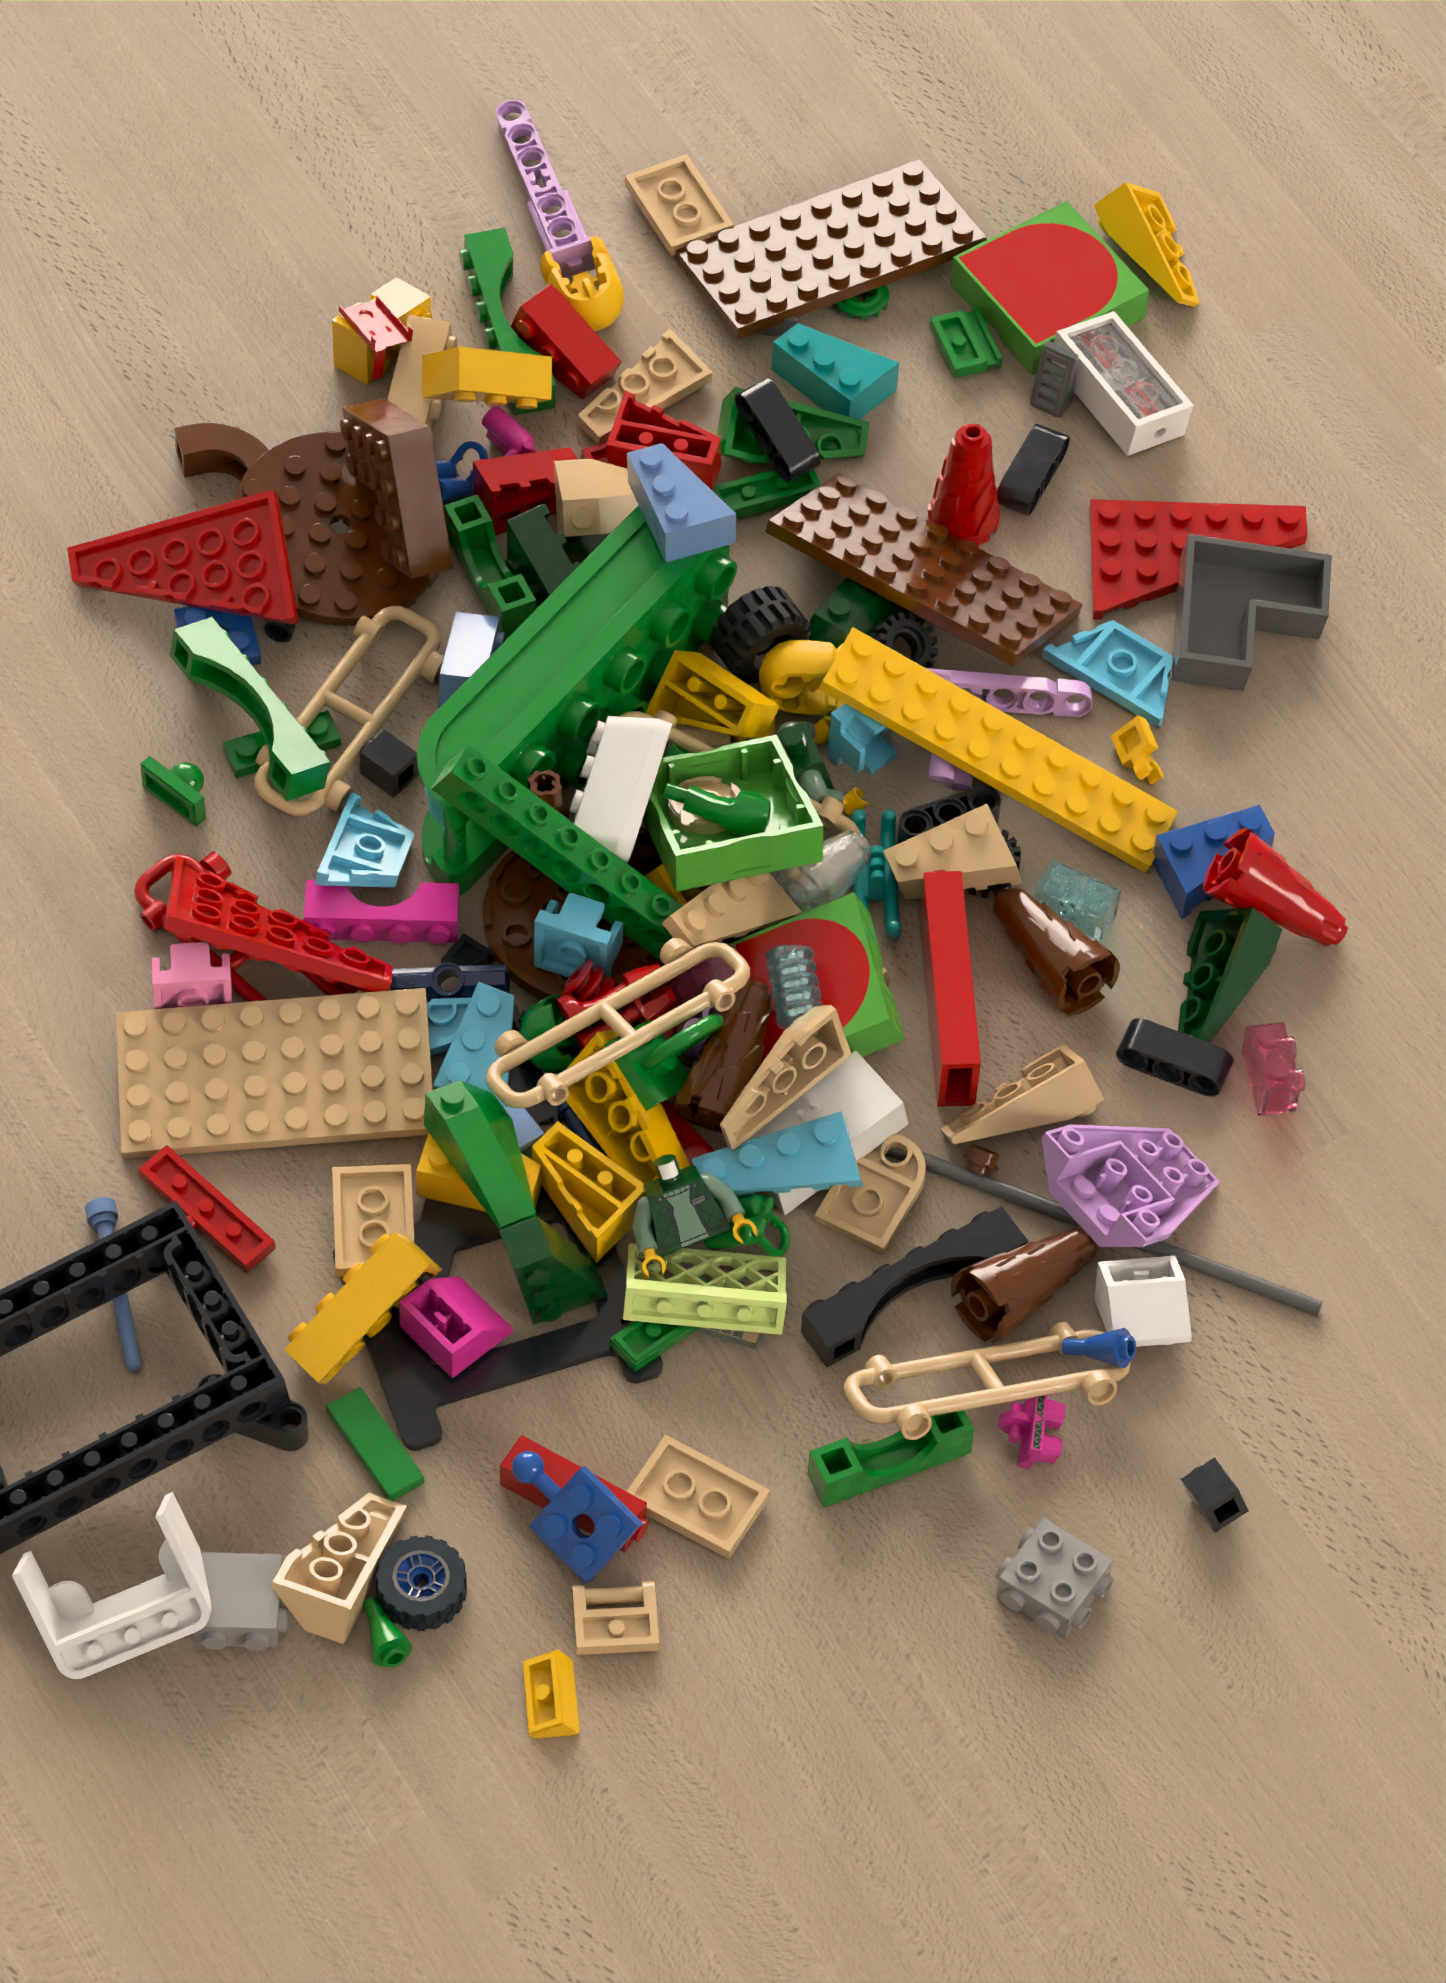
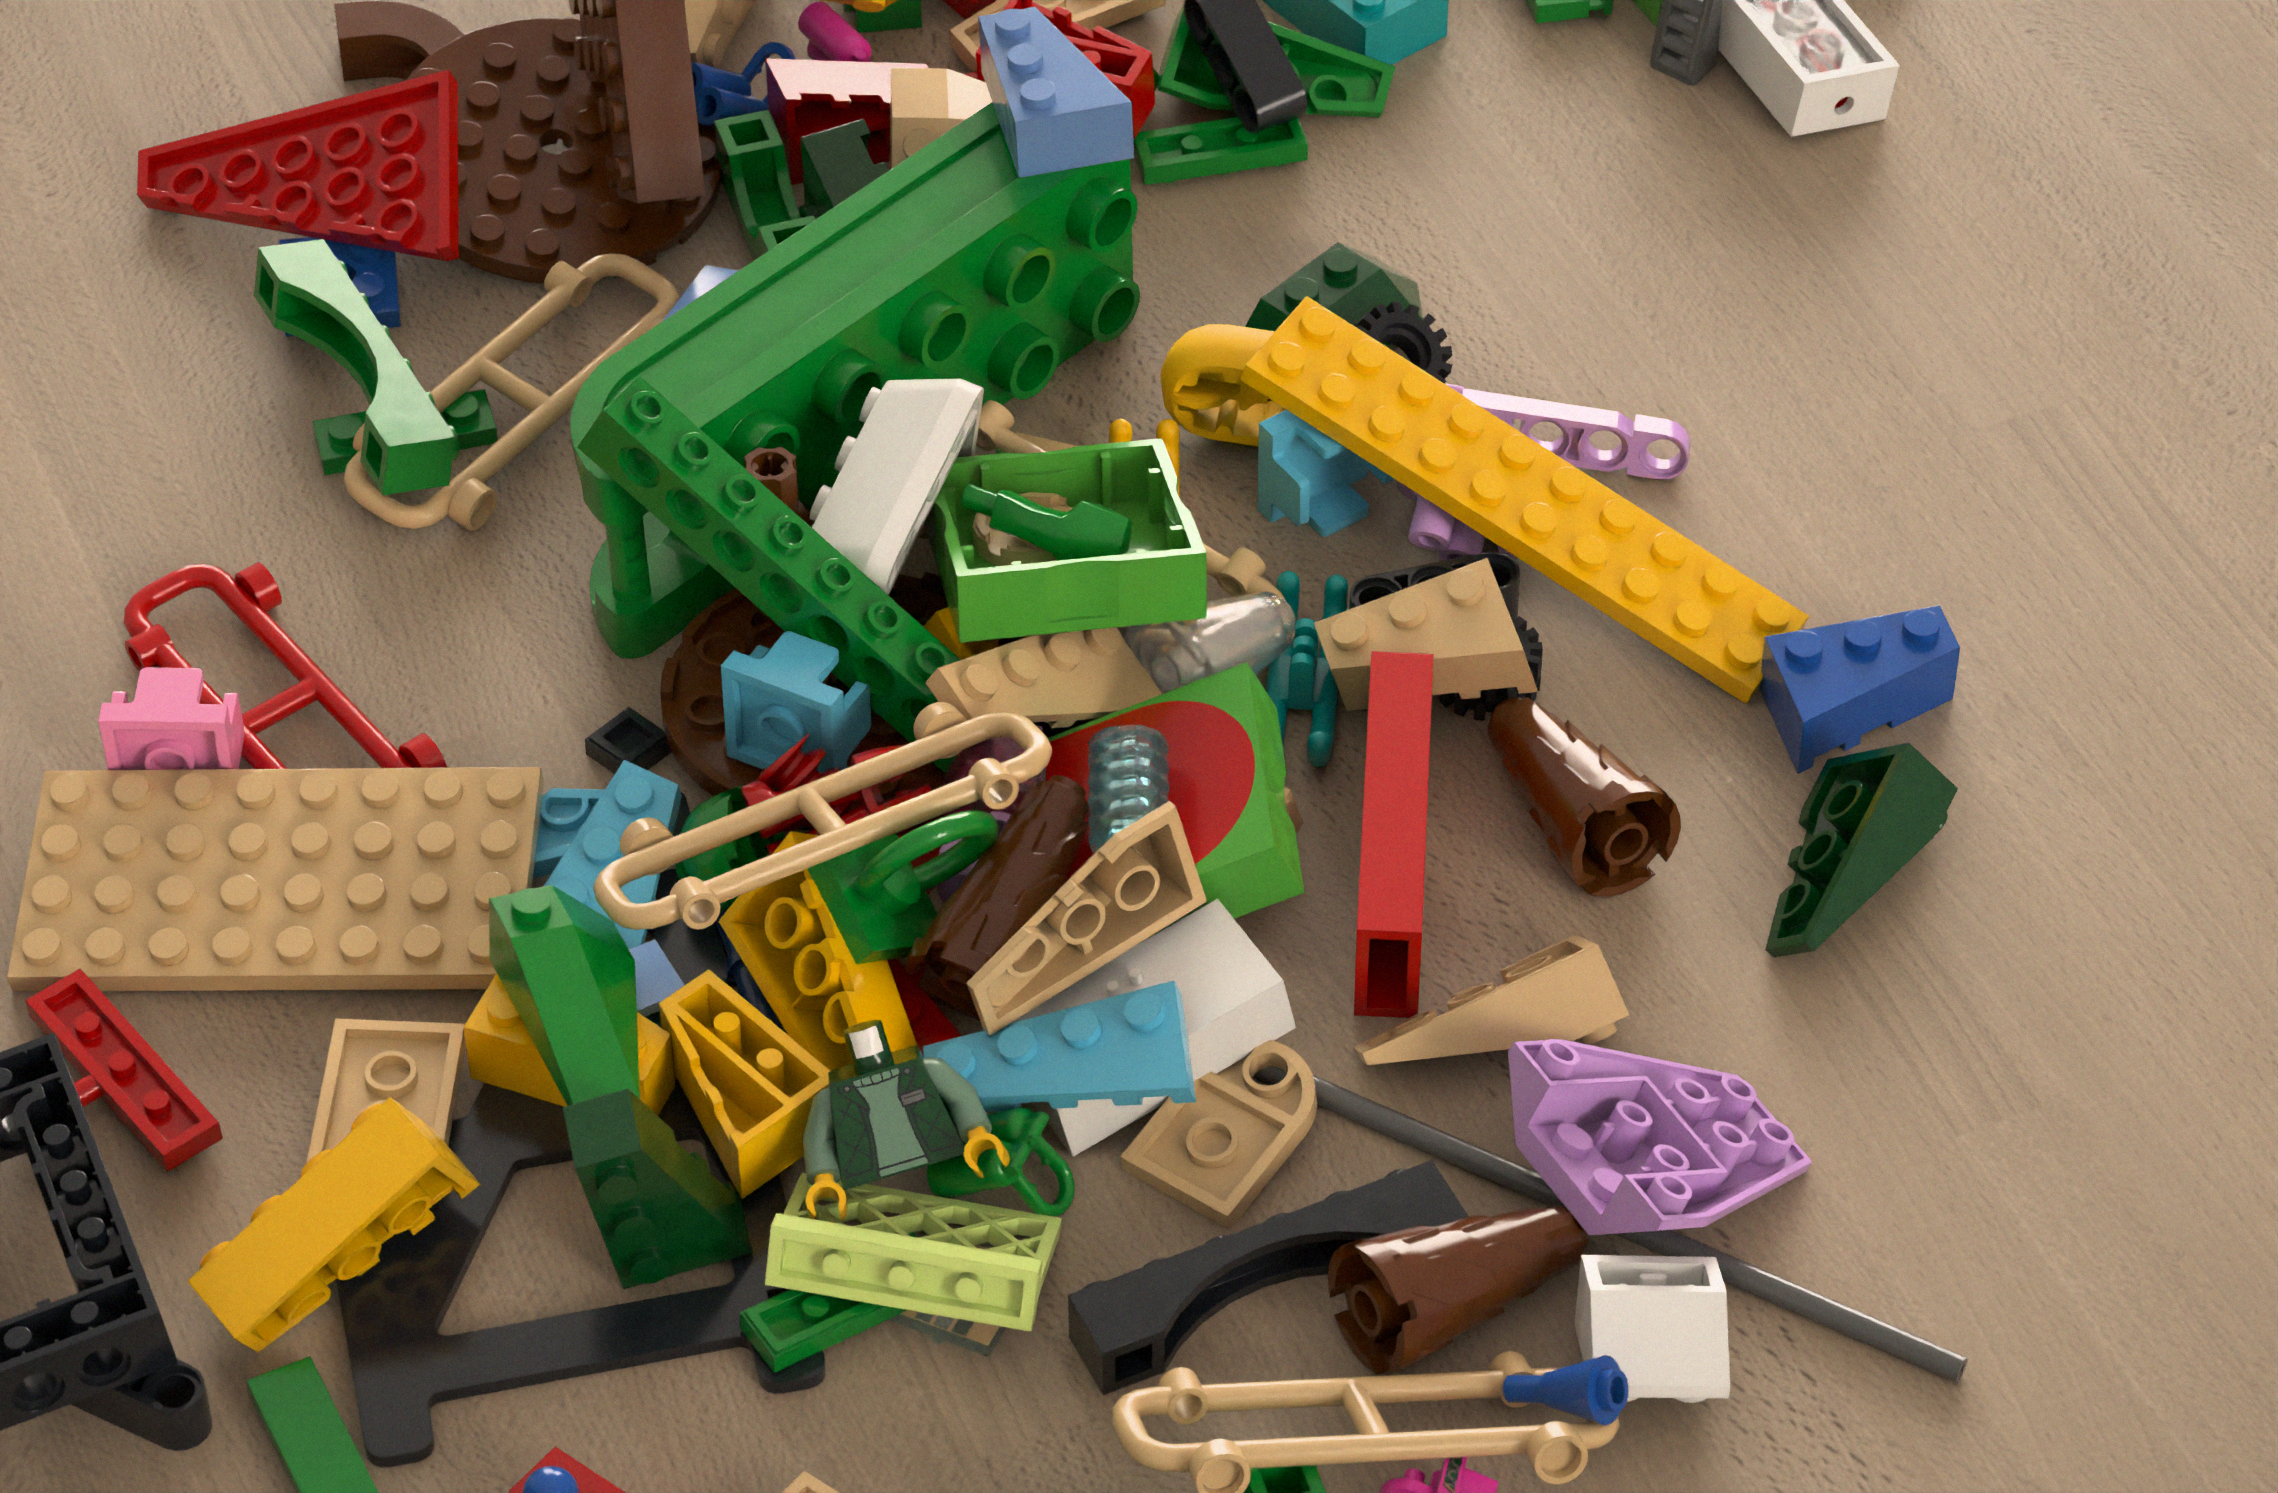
camera: 10 degrees right, 10 degrees down
green tile [140,756,206,826] -> none
red wing [164,855,392,993] -> none
black hinge [264,620,296,643] -> none
dark pink arch [304,880,459,944] -> none
medium azure wing [314,792,415,887] -> none
black brick [360,730,419,798] -> none
dark blue piece [390,962,510,1002] -> none
dark pink slope [399,1276,513,1378] -> none
yellow wedge [645,650,780,738] -> none
black tyre [710,586,811,684] -> none
reddish brown plate [765,473,1083,667] -> none
torso [773,716,869,816] -> none
red cone [928,423,1001,546] -> none
reddish brown plate [962,1145,1000,1176] -> none
black beam [997,423,1070,516] -> none
clear light blue brick [1034,859,1121,942] -> none
medium azure wing [1042,620,1173,728] -> none
red wing [1089,499,1307,620] -> none
yellow plate [1110,715,1164,785] -> none
black beam [1116,1018,1234,1097] -> none
dark grey piece [1171,534,1332,691] -> none
red cone [1203,828,1348,947] -> none
clear pink brick [1241,1022,1305,1116] -> none

